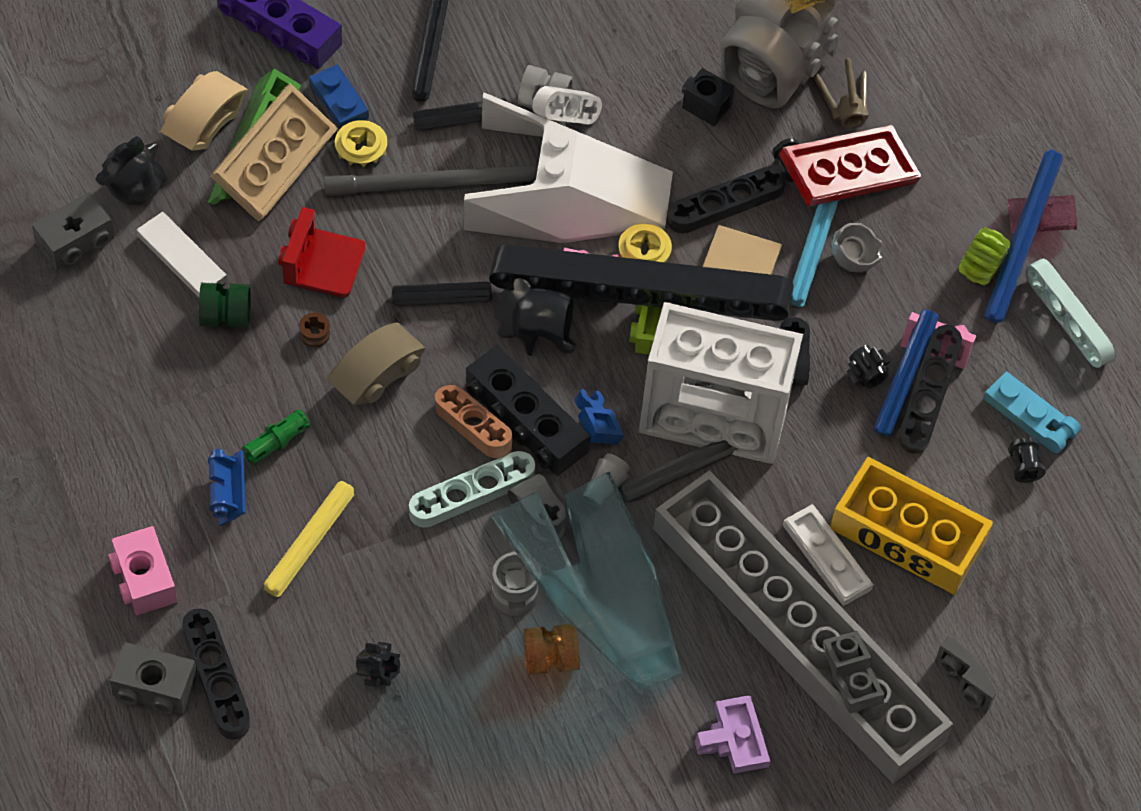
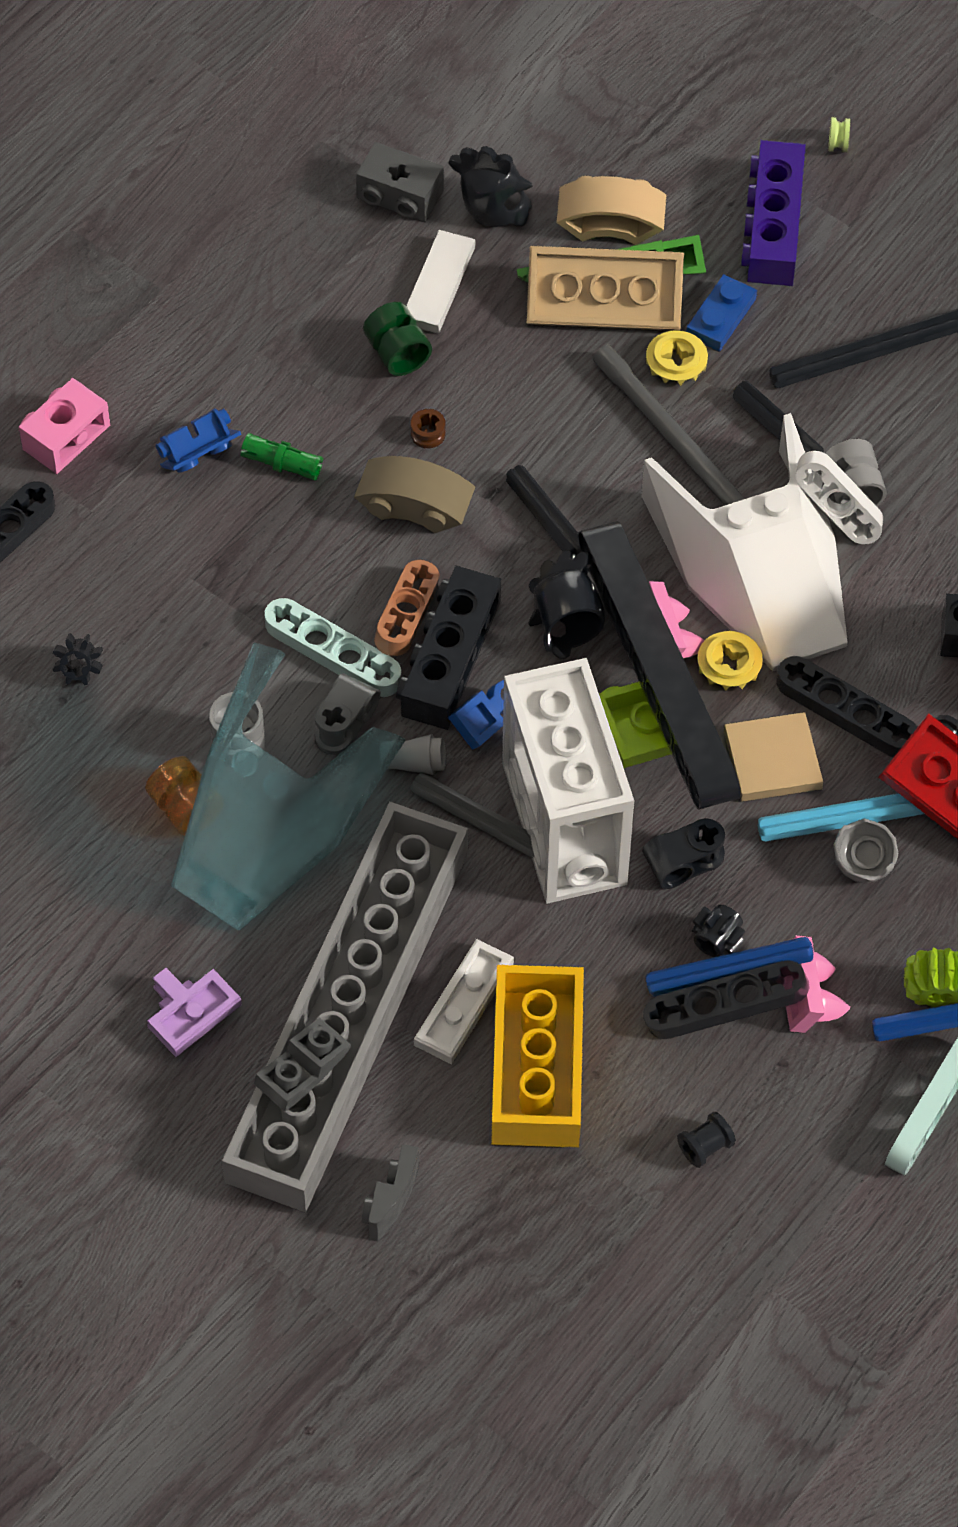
camera: 65 degrees right, 0 degrees up
light yellow axle [264,481,354,597] -> none
red bracket [278,207,366,298] -> none
medium azure plate [983,371,1081,454] -> none

